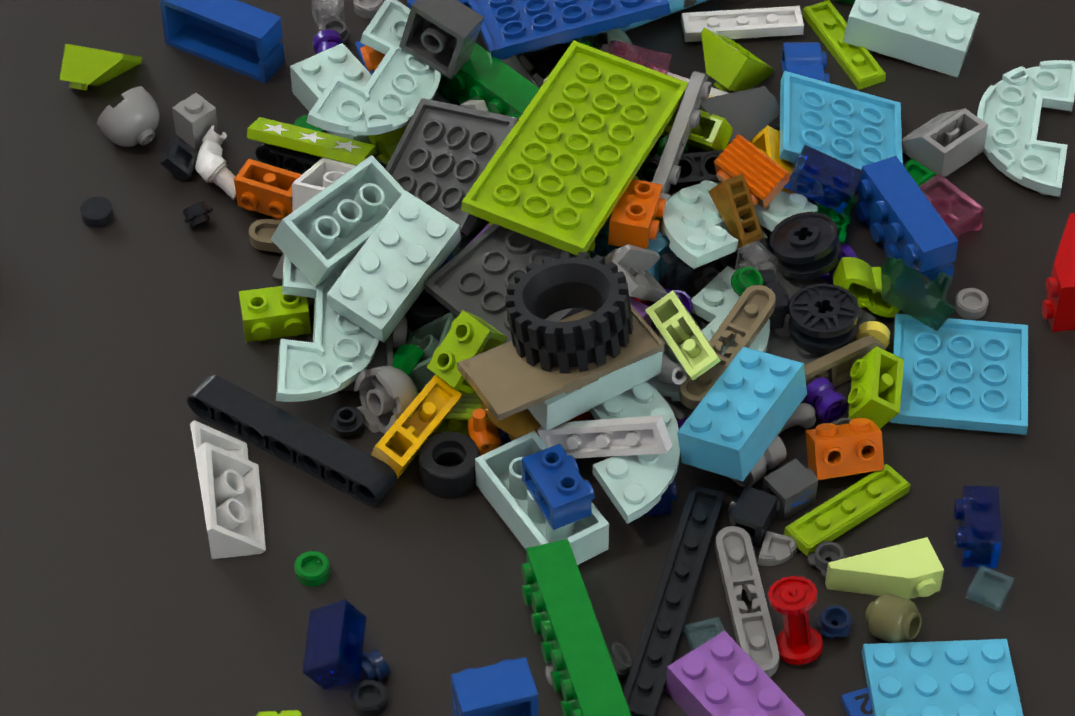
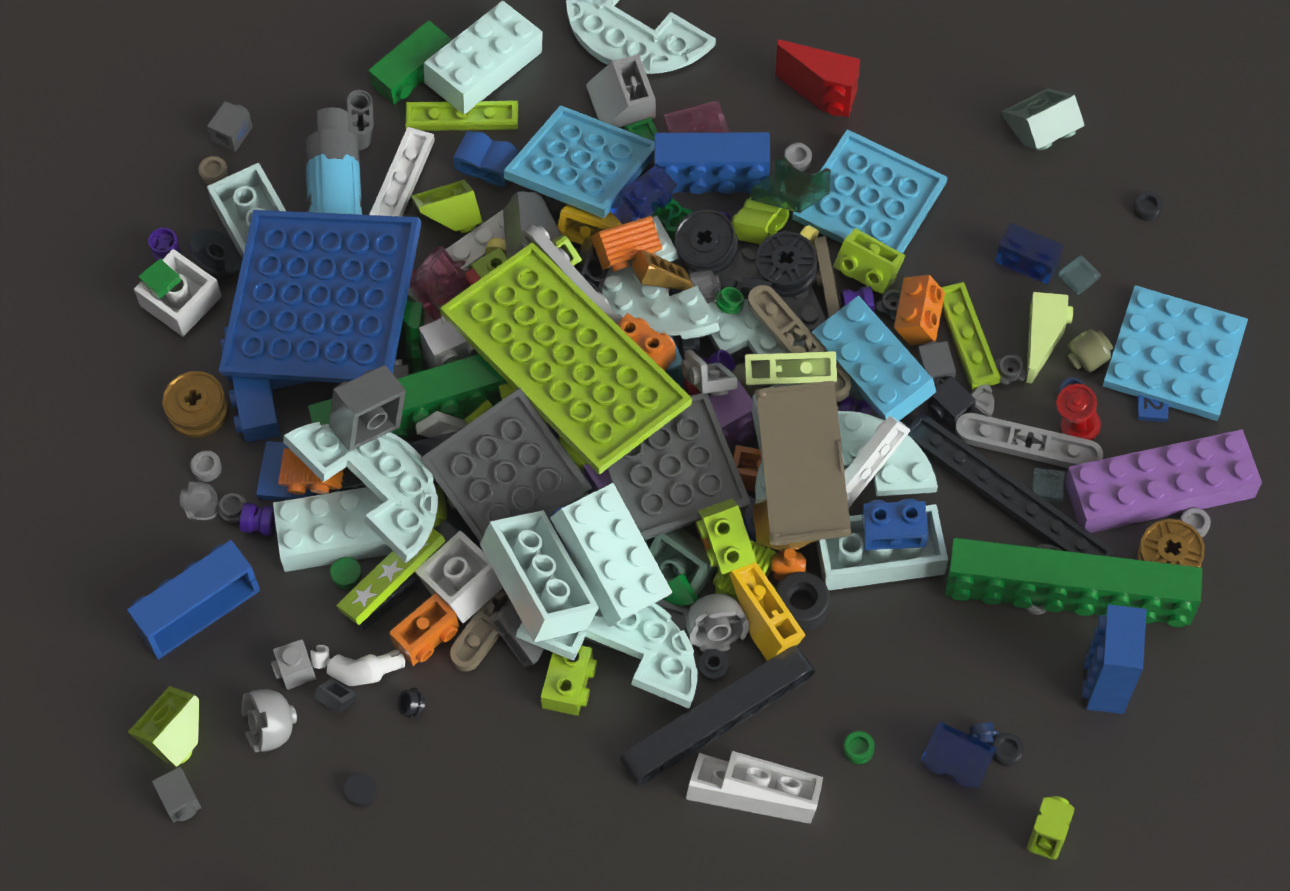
camera: 65 degrees left, 15 degrees up
black tyre [505,252,633,373] -> none
none -> dark grey brick [152,766,201,823]

